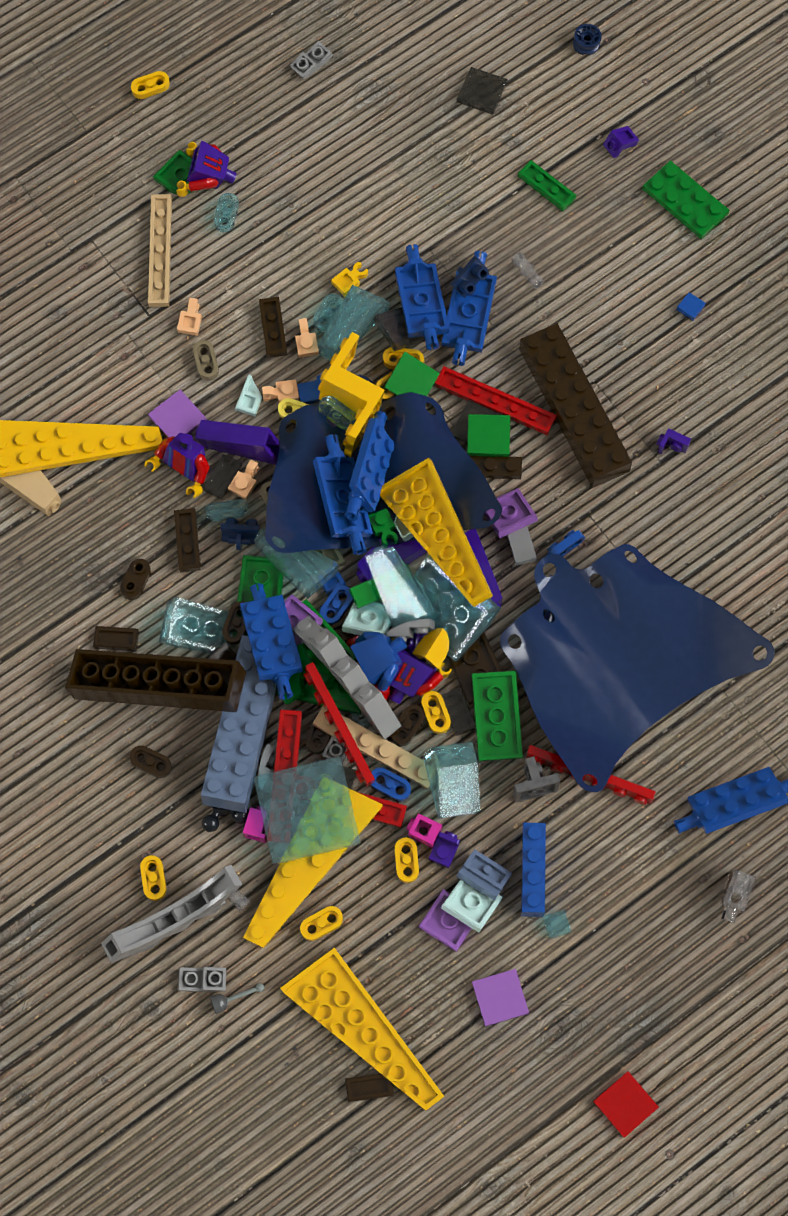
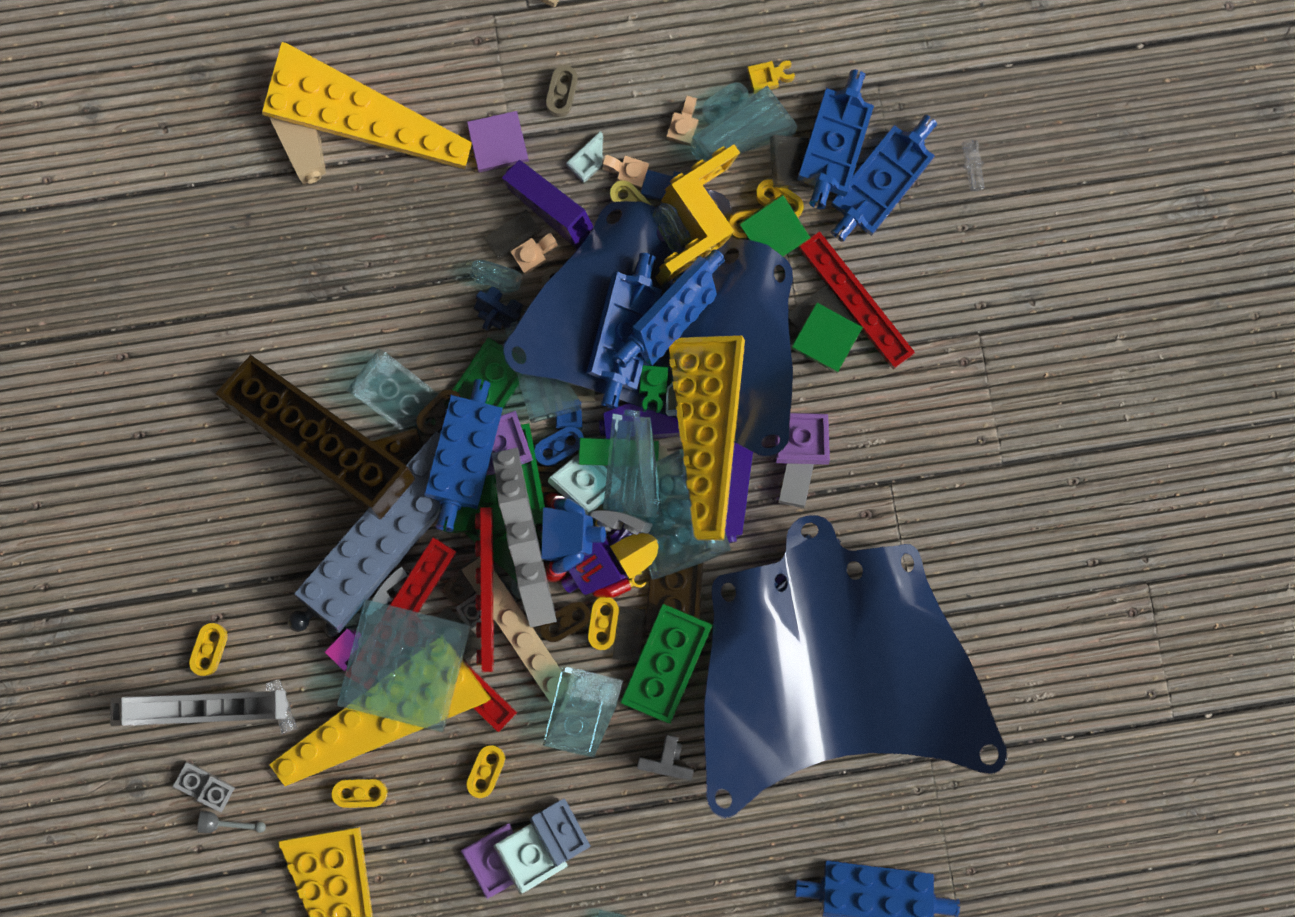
camera: 20 degrees right, 10 degrees up
dark brown tile [93,626,139,651] -> none
dark brown plate [120,559,151,600] -> none
dark brown plate [129,746,172,778] -> none
torso [144,433,209,498] -> none
dark brown plate [174,508,201,573] -> none
light nougat plate [177,298,202,336] -> none
dark brown plate [259,297,288,358] -> none
blue plate [371,768,411,802] -> none
dark pink brick [406,813,442,849] -> none
dark purple bracket [429,831,460,869] -> none
dark blue hips [450,256,489,298] -> none
dark brown plate [470,456,522,480] -> none
green tile [518,160,577,211] -> none
dark brown brick [519,323,632,488] -> none
blue brick [521,822,546,917] -> none
red plate [526,745,656,805] -> none
blue plate [547,530,585,557] -> none
dark purple bracket [603,126,639,158] -> none
green plate [642,160,730,240] -> none
dark purple bracket [656,428,691,454] -> none
blue tile [677,292,706,321] -> none

